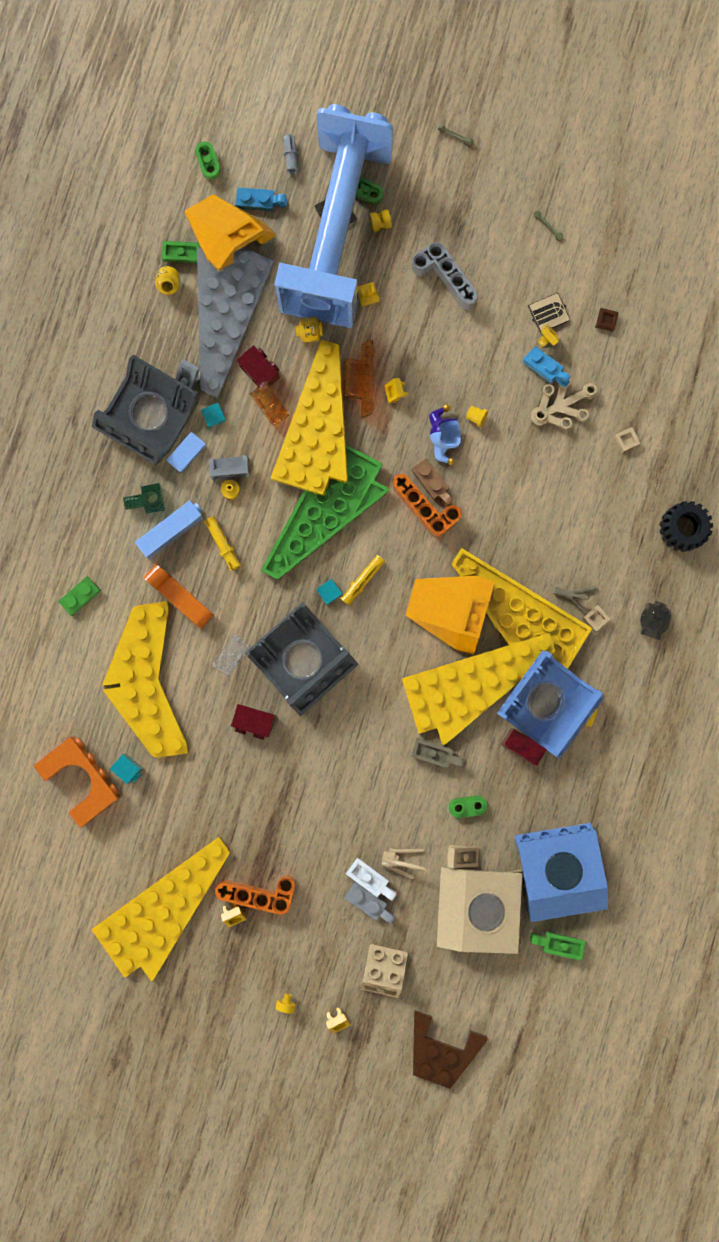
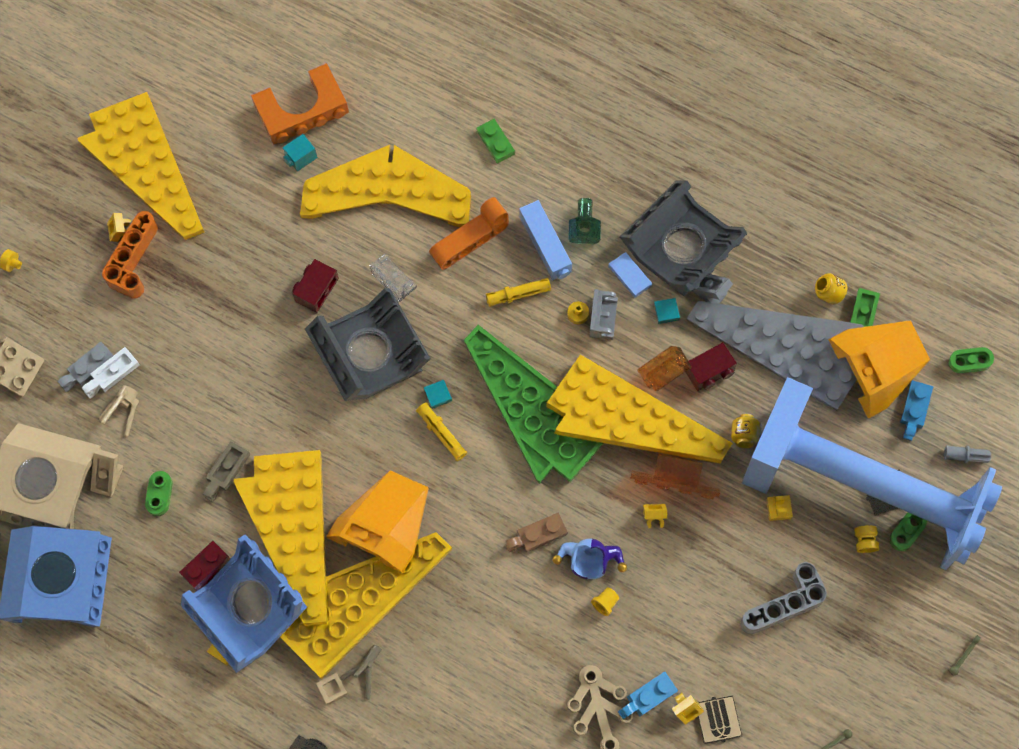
camera: 105 degrees right, 15 degrees down
orange beam [393,474,462,537] -> none

